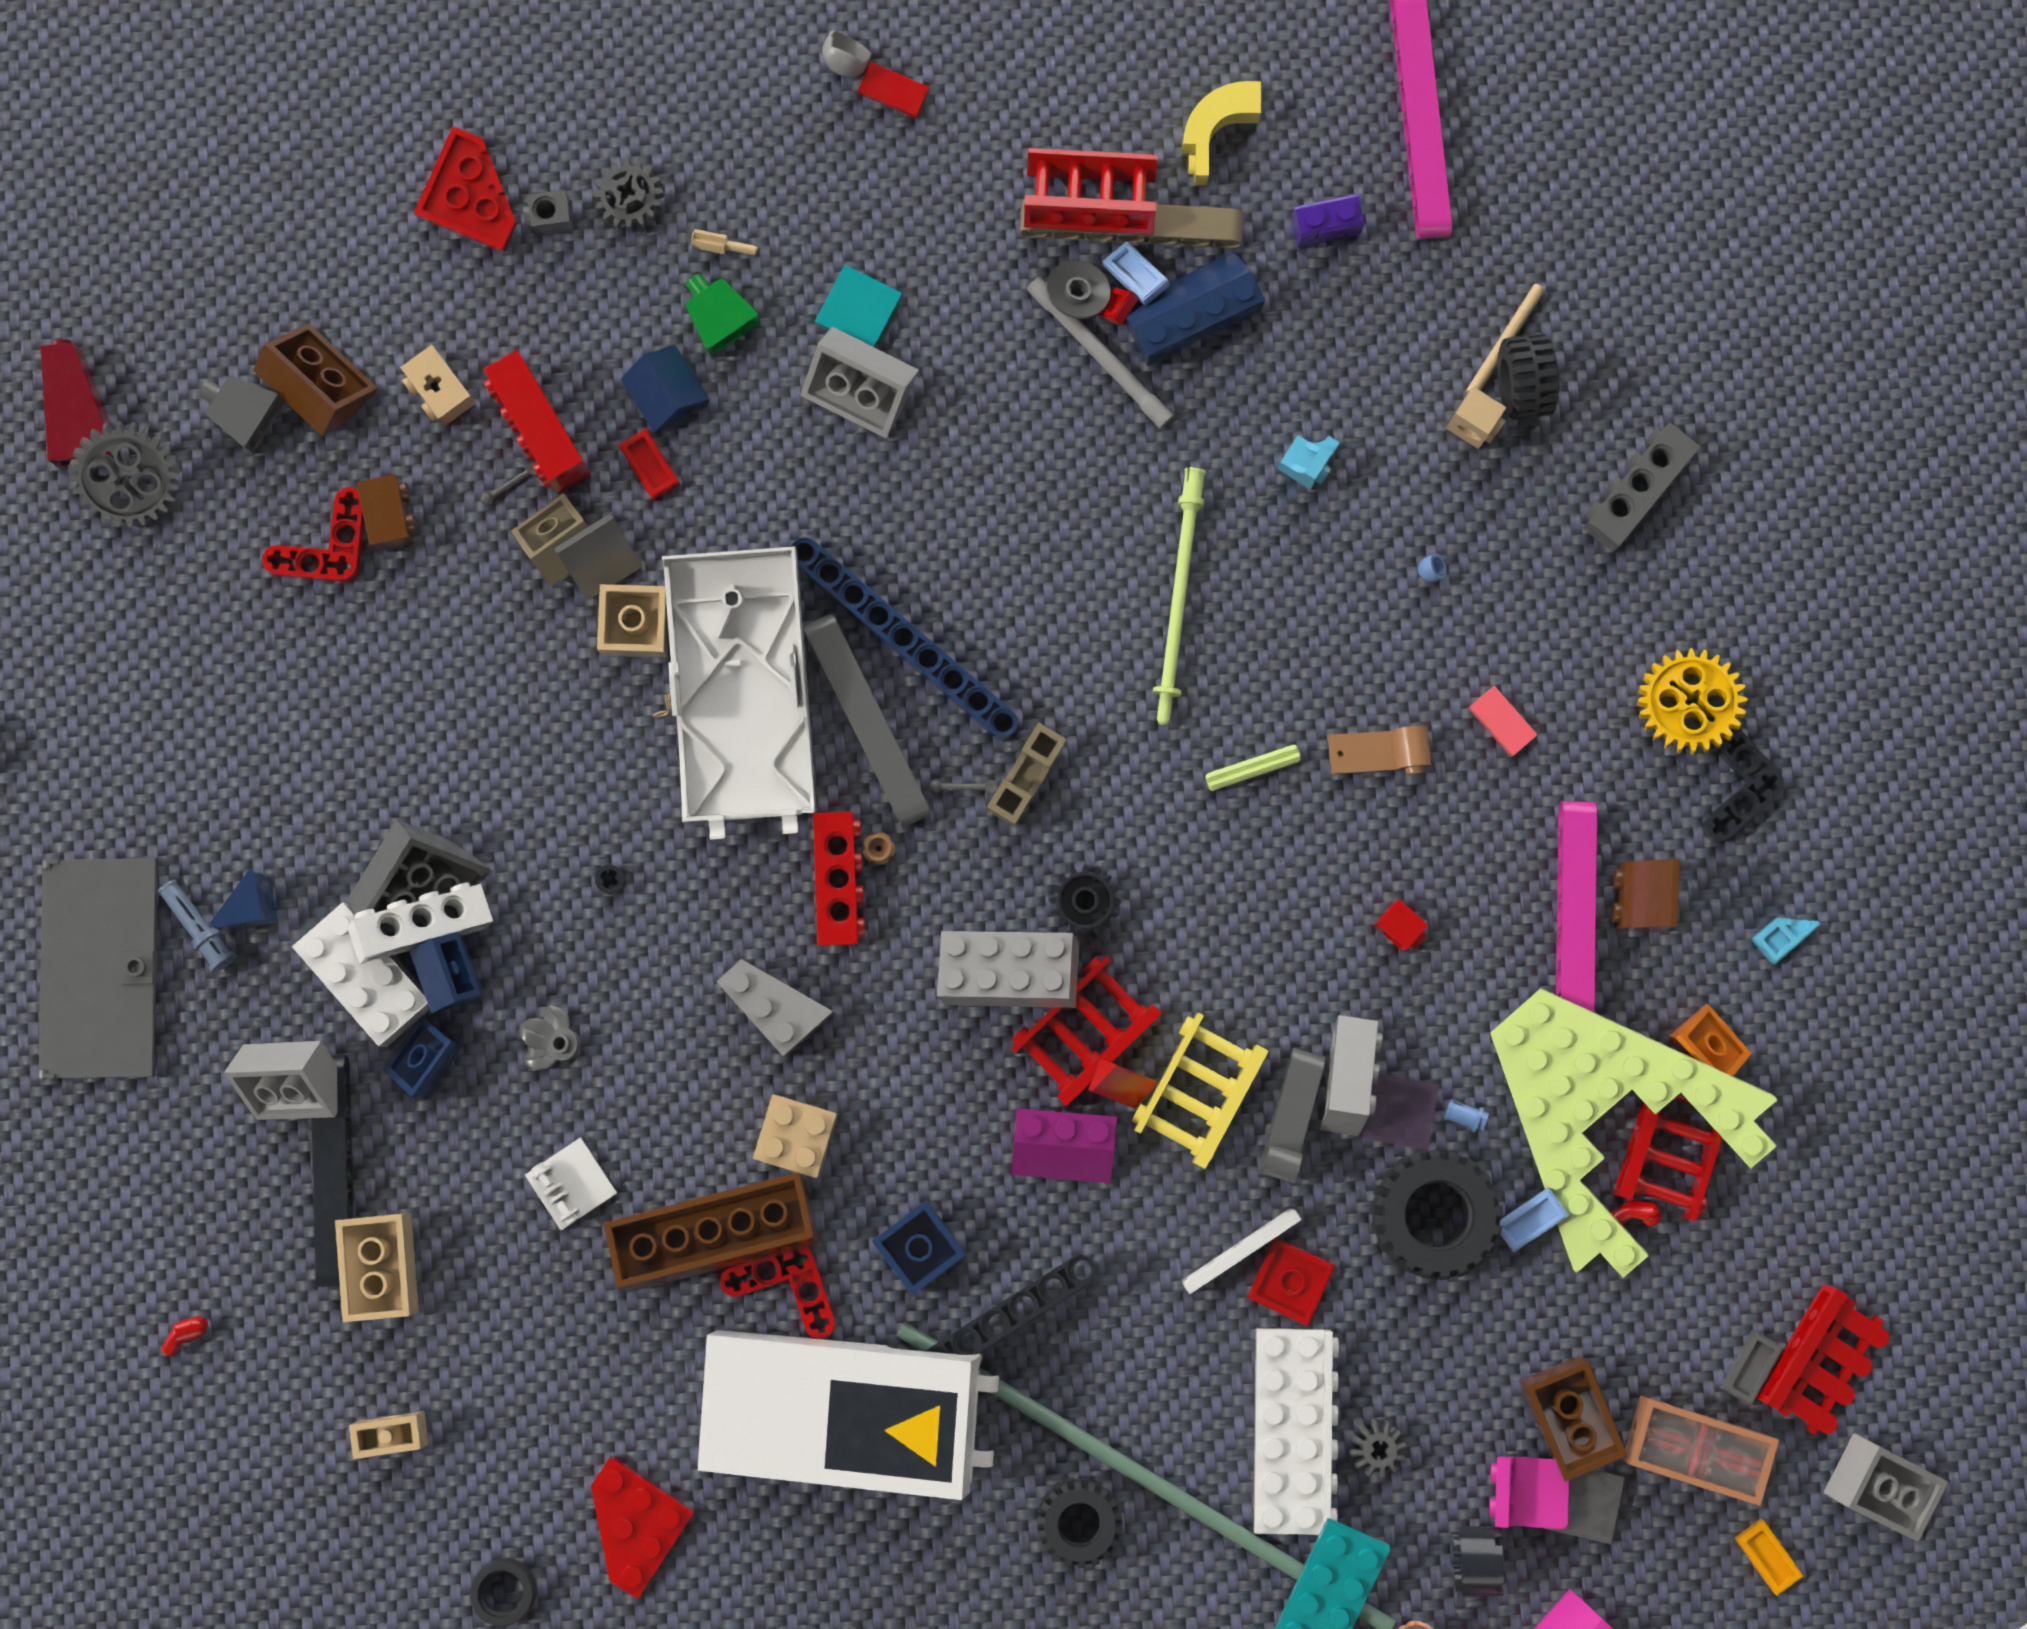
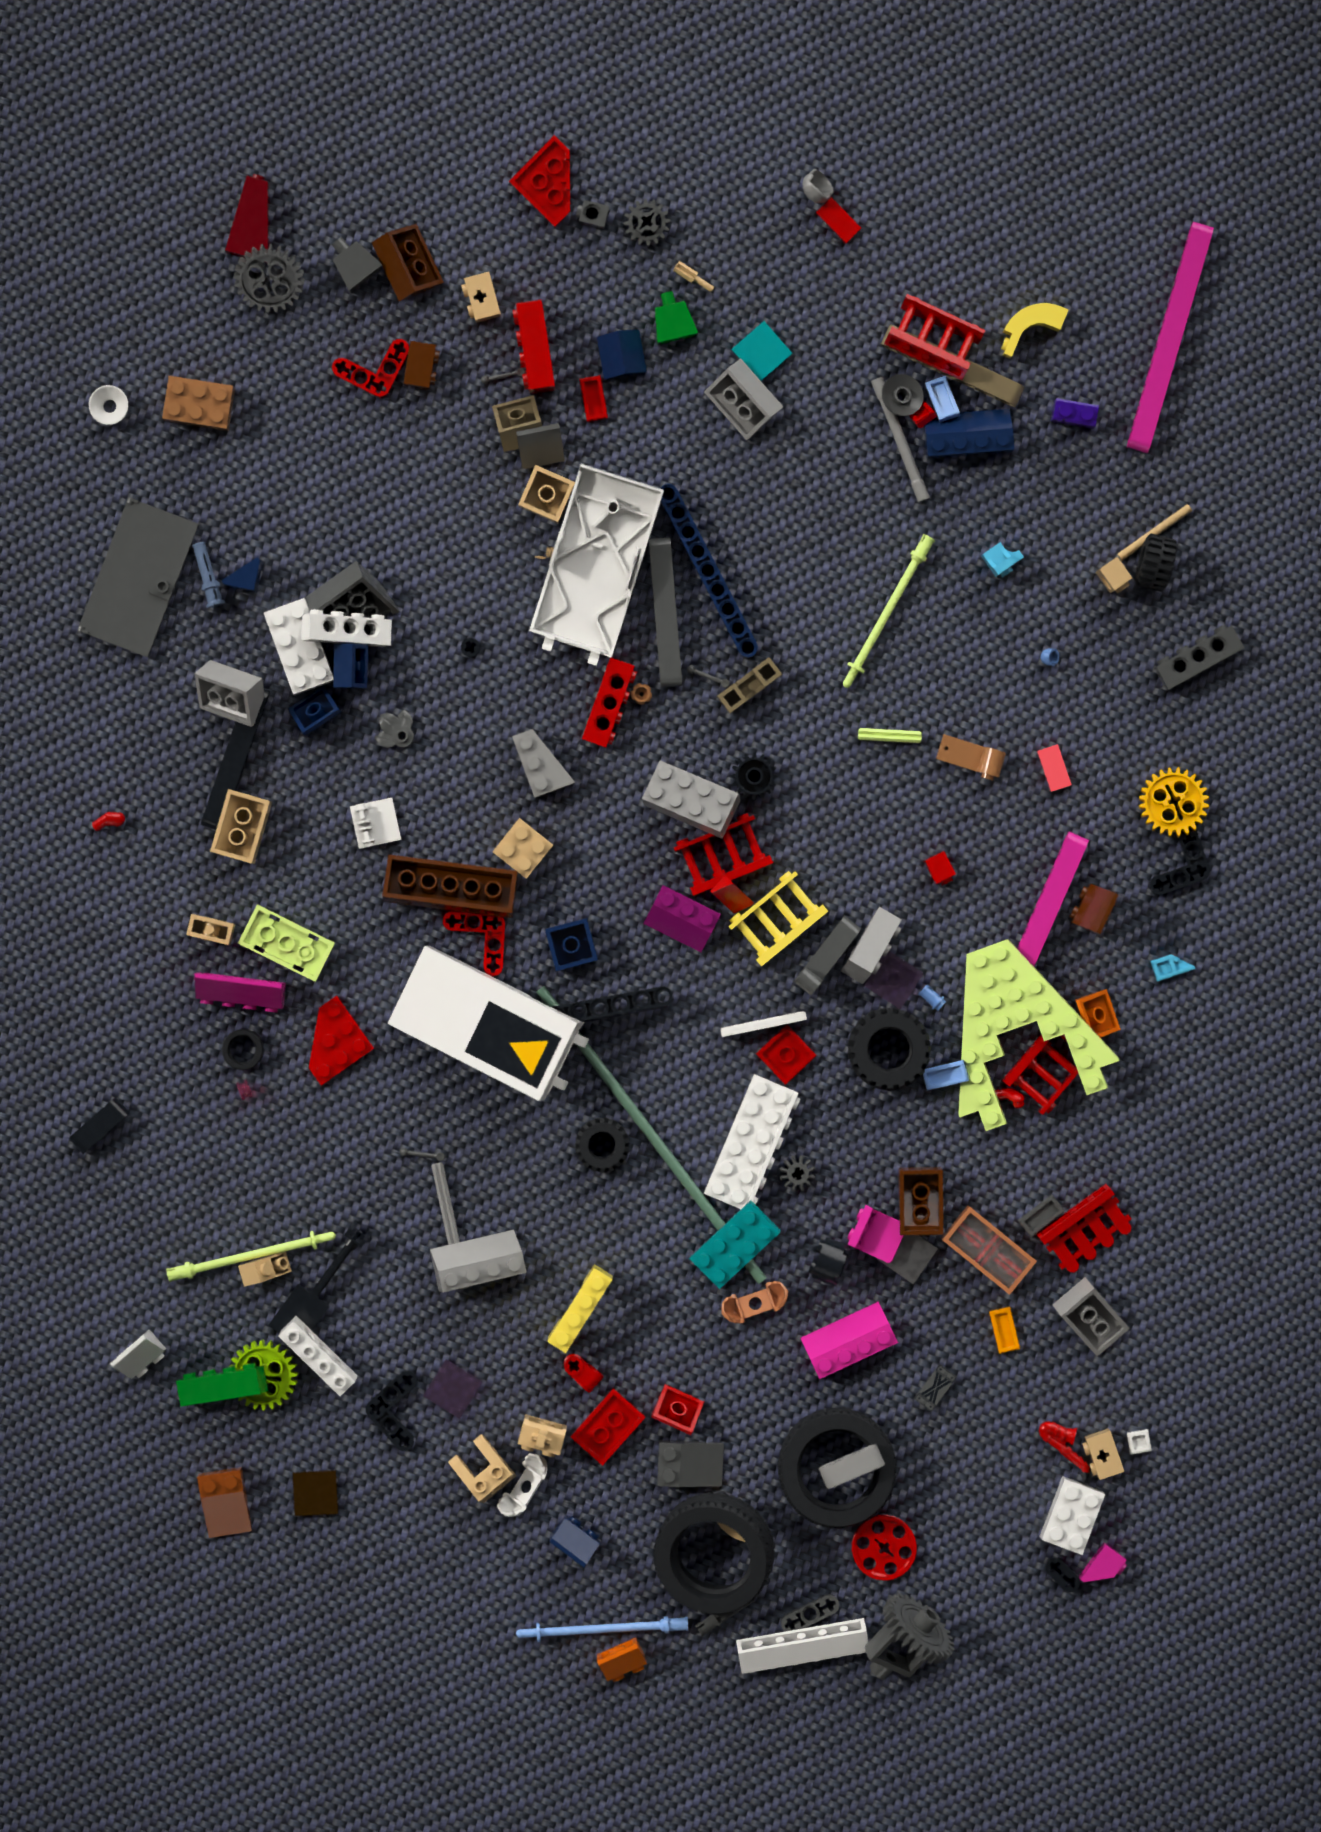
camera: 20 degrees right, 5 degrees up
none -> medium nougat brick [162,376,235,431]
none -> dark pink slope [194,972,286,1013]
none -> yellowish green piece [238,904,335,982]

